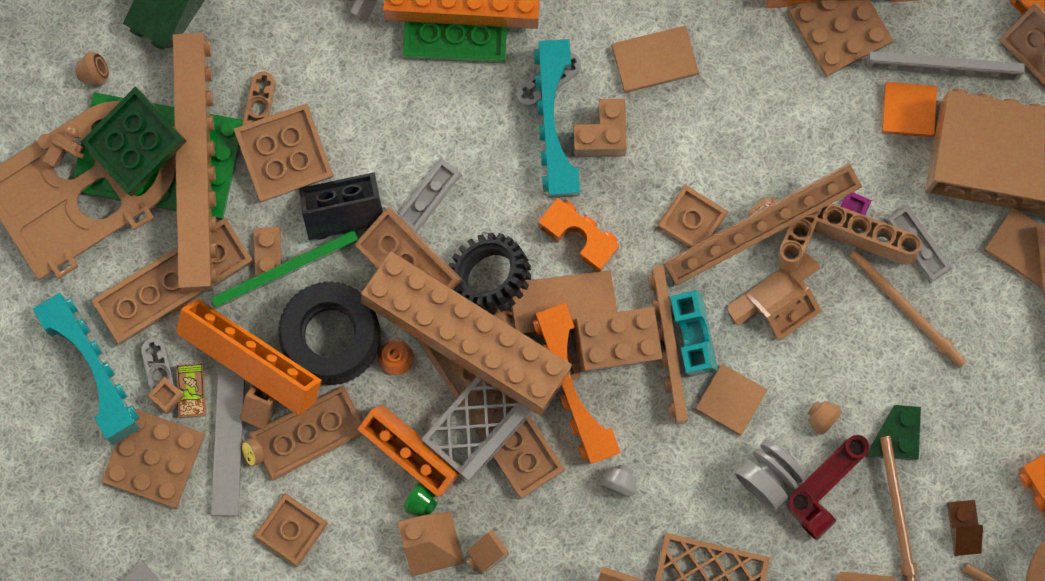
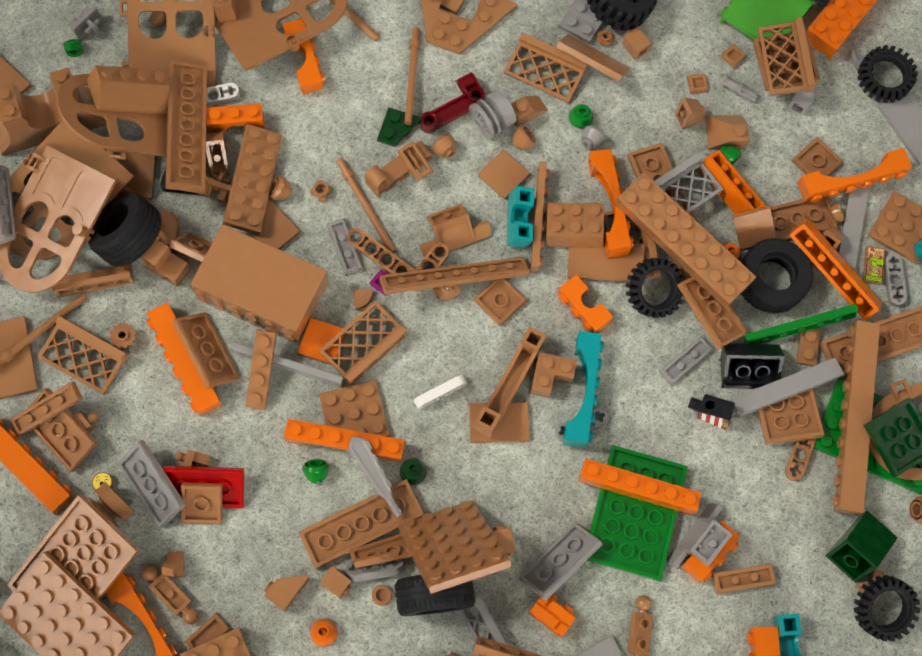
camera: 175 degrees left, 5 degrees down
medium nougat tile [146,377,185,415] -> none
reddish brown slope [947,500,983,556] -> none
none -> medium nougat plate [245,329,277,410]
none -> medium nougat cone [269,176,292,200]
none -> medium nougat plate [310,180,333,202]
none -> medium nougat fence [319,300,407,386]
none -> medium nougat tile [354,289,373,310]
none -> medium nougat beam [365,141,433,198]
none -> medium nougat tile [398,141,433,182]
none -> white beam [413,375,468,410]
none -> medium nougat arch [473,327,547,438]
none -> medium nougat slope [510,96,548,127]
none -> medium nougat cone [512,126,536,150]
none -> green cone [569,104,594,128]
none -> black torso [688,394,735,430]
none -> light grey tile [730,358,844,417]
none -> medium nougat tile [732,205,777,250]
none -> orange arch [797,148,912,202]

